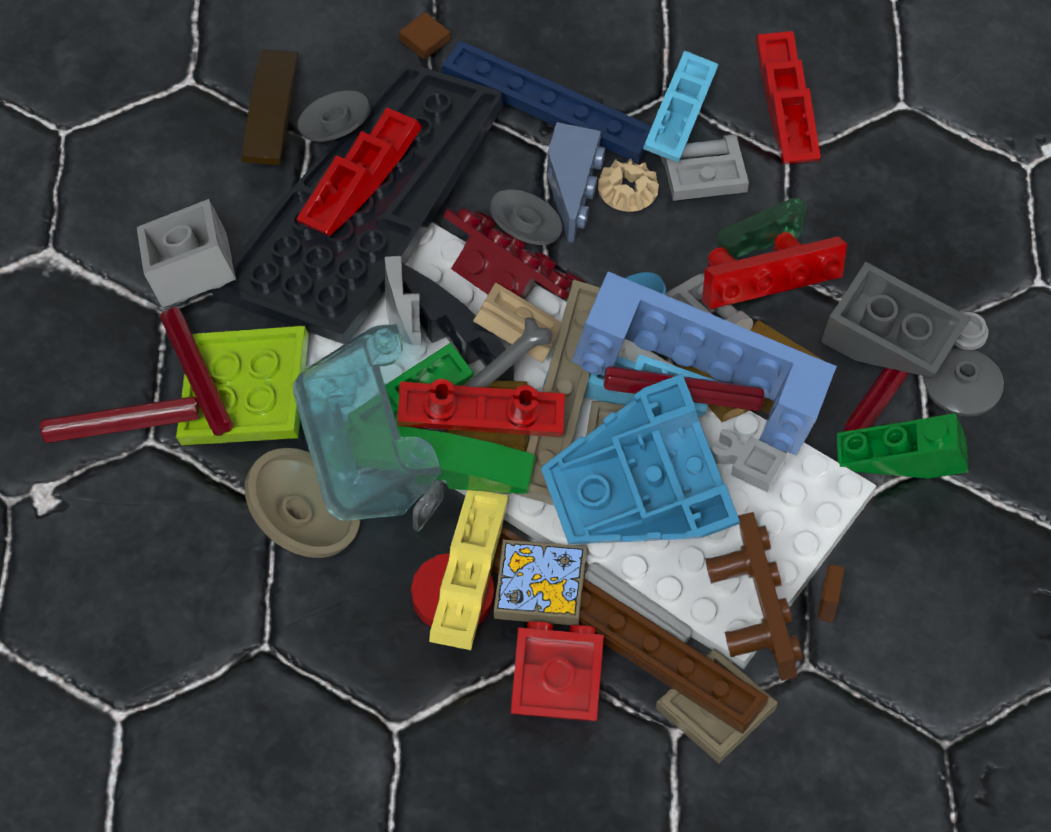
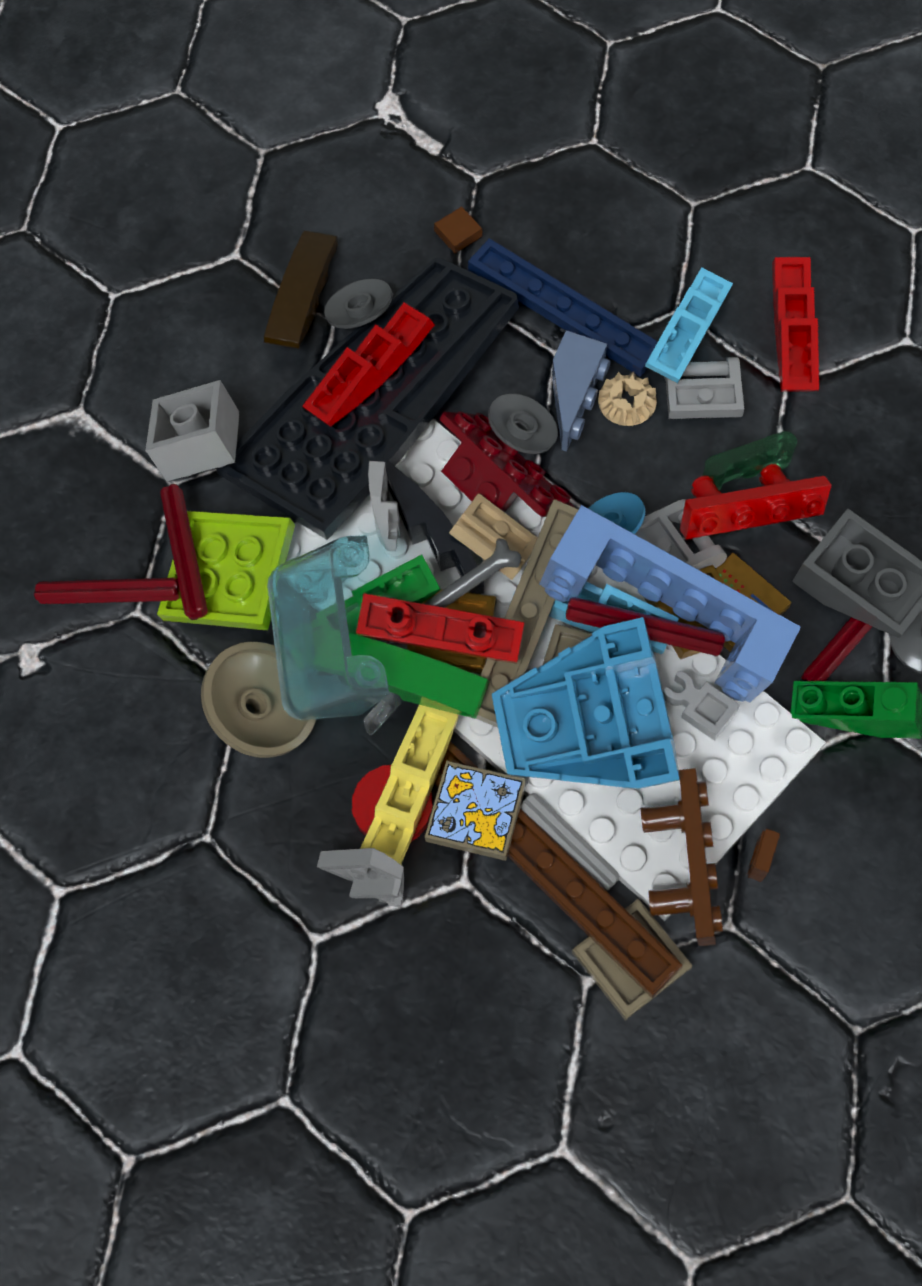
camera: 15 degrees right, 10 degrees up
red plate [511,622,604,722] -> none
none -> light grey slope [317,848,404,908]

